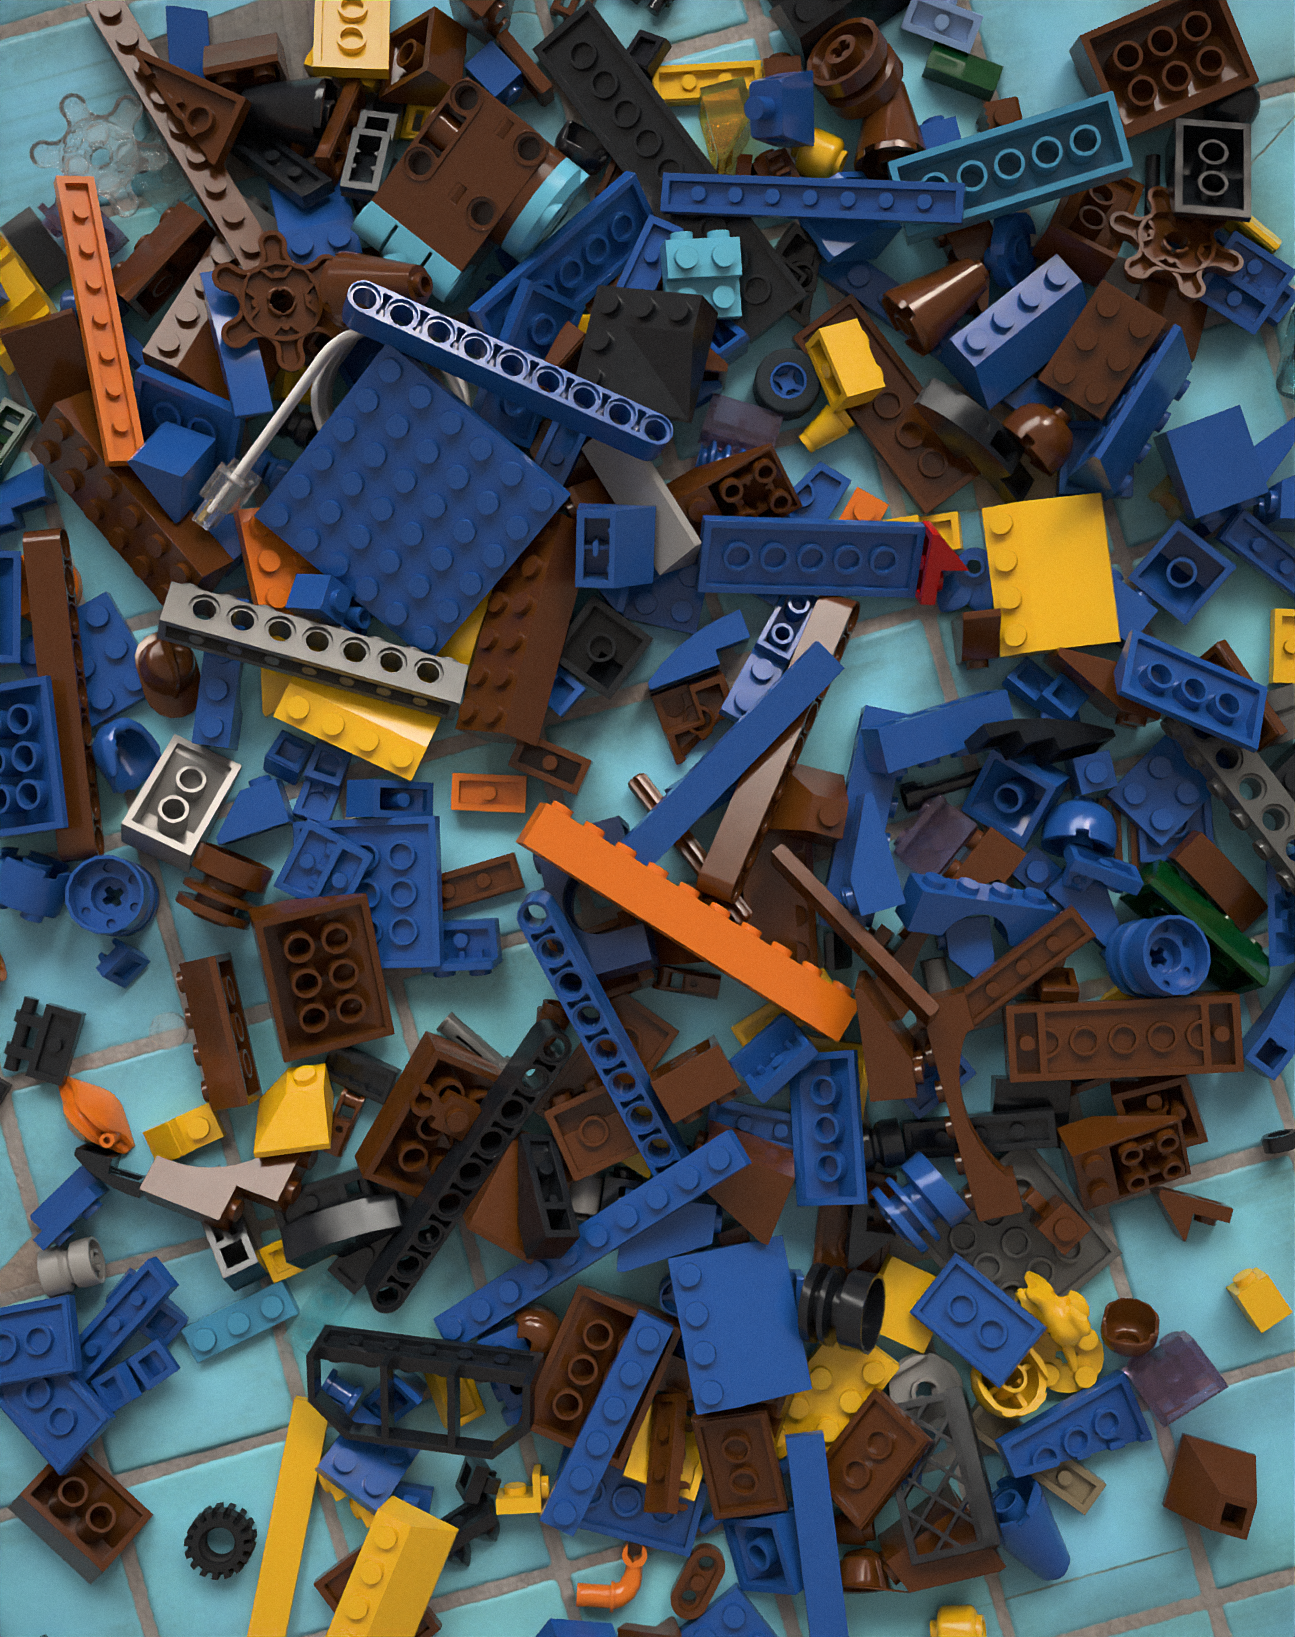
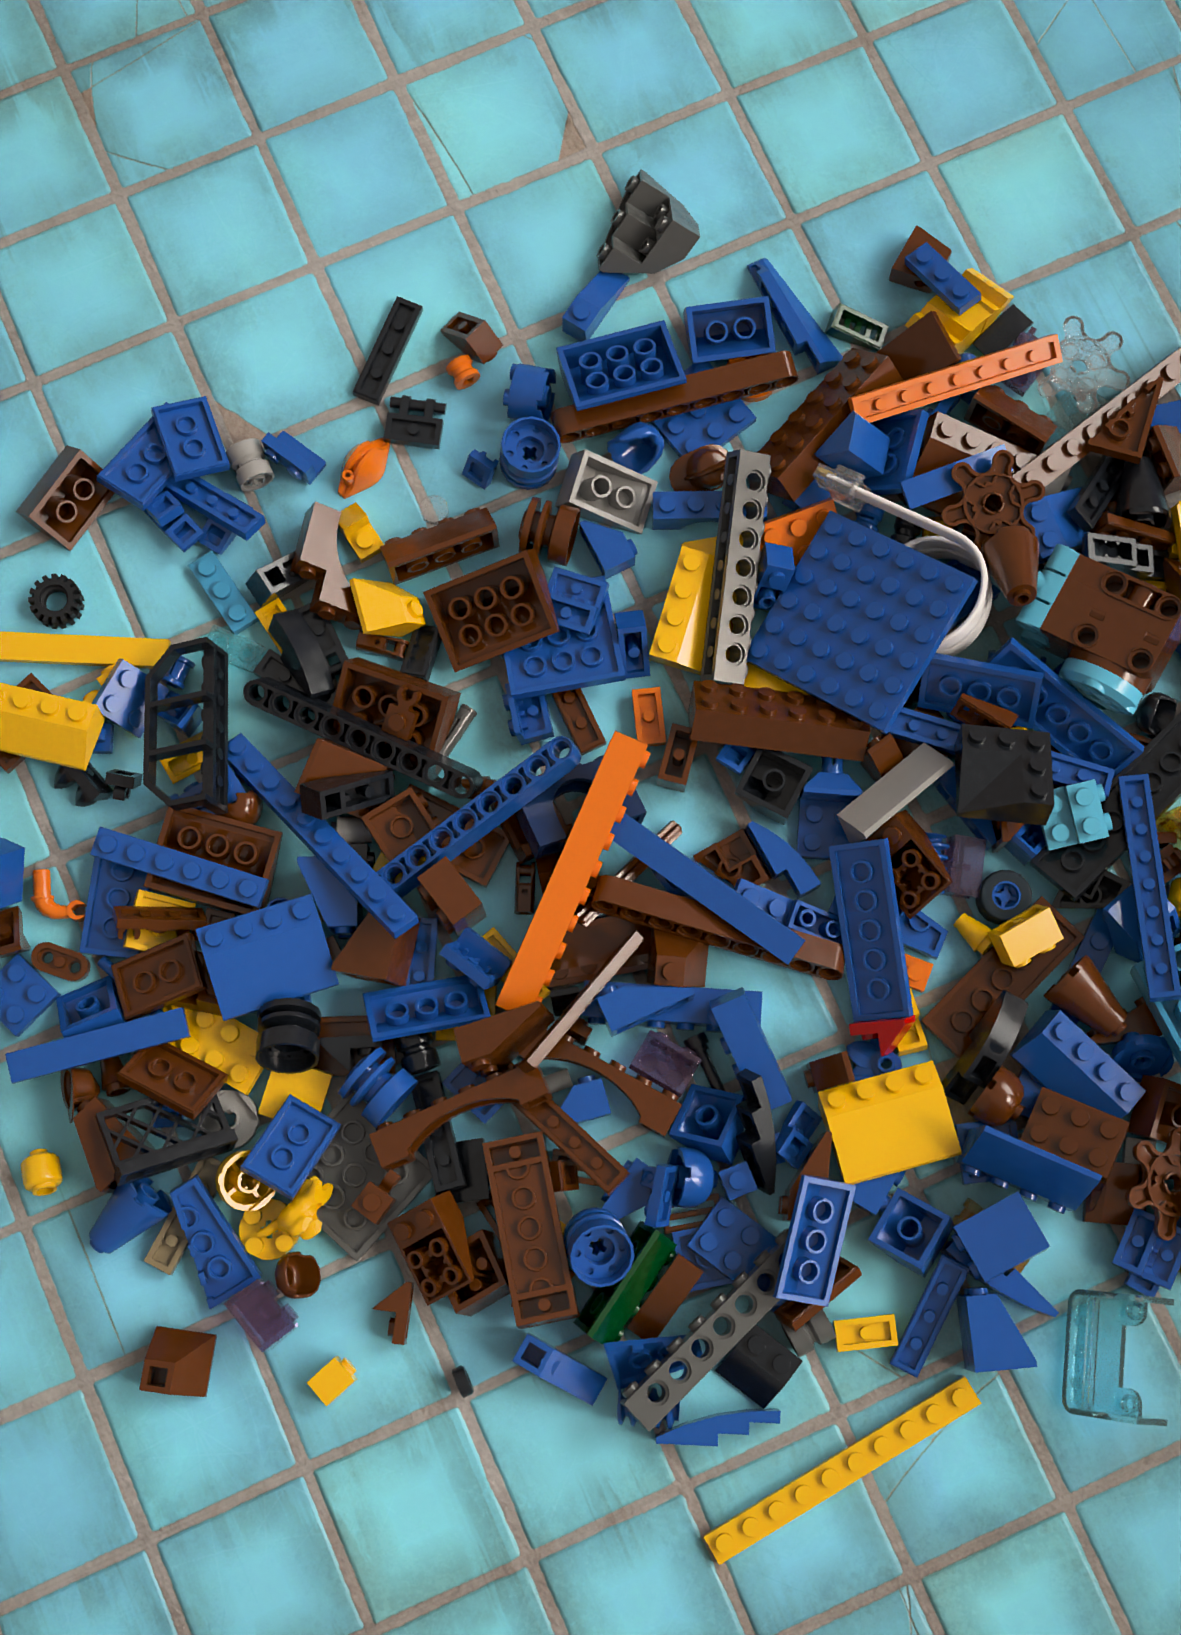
camera: 85 degrees right, 10 degrees down
black slope [74,1143,146,1198] -> none
blue slope [263,730,315,785] -> none
blue slope [292,741,352,821] -> none
blue beam [341,280,673,461] -> none
yellow bracket [496,1464,550,1515] -> none
blue slope [575,503,656,589] -> none
blue arch [895,872,1057,946] -> none
blue plate [1011,845,1062,892] -> none

